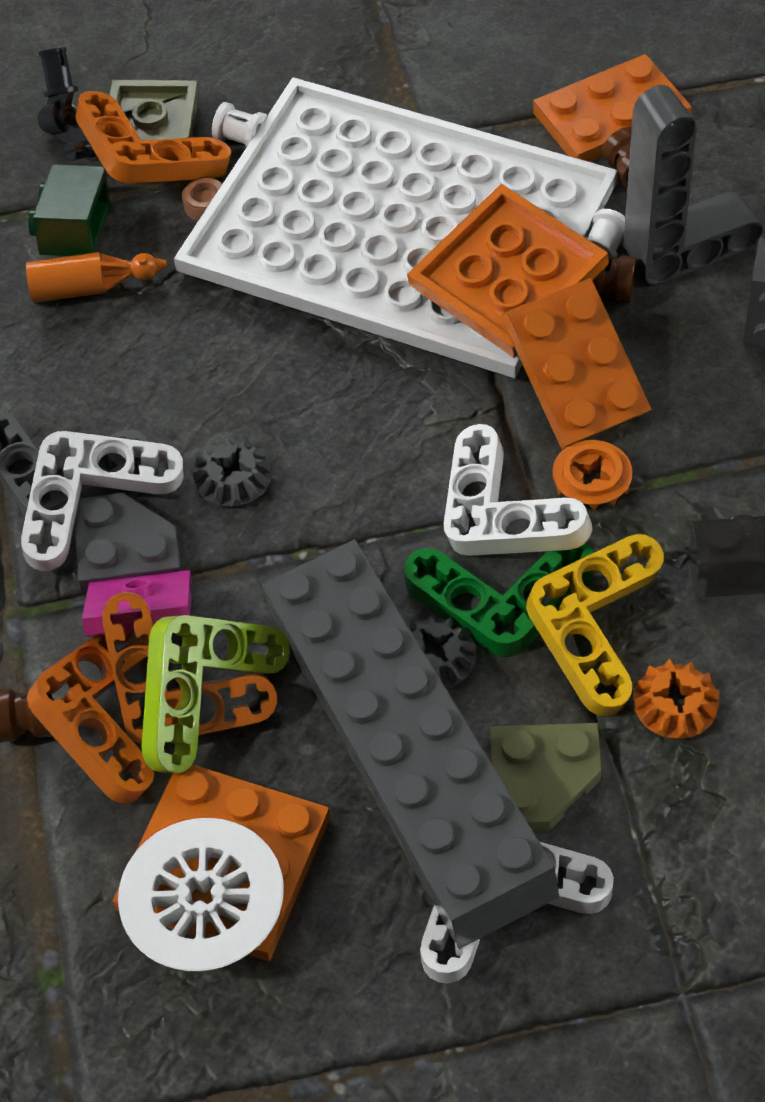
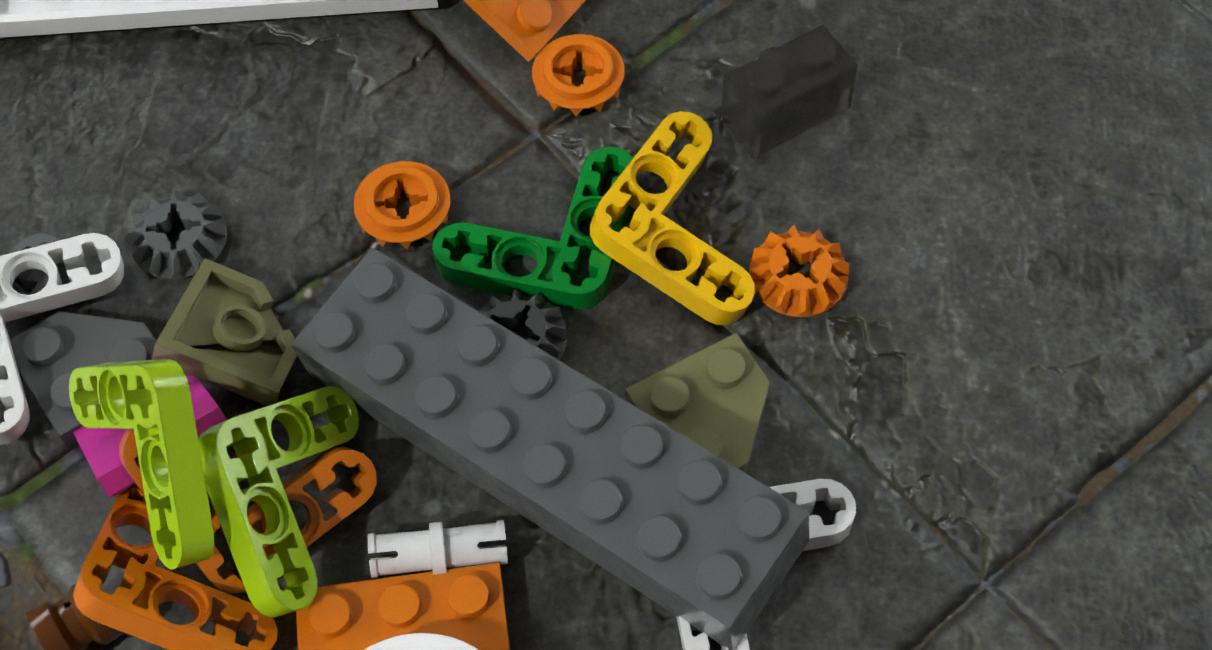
camera: 30 degrees left, 5 degrees up
white beam [444,424,592,556] -> none
none -> lime beam [69,359,214,570]
none -> olive plate [152,258,298,406]
none -> orange gear [354,161,452,250]
none -> white pin [367,520,508,578]

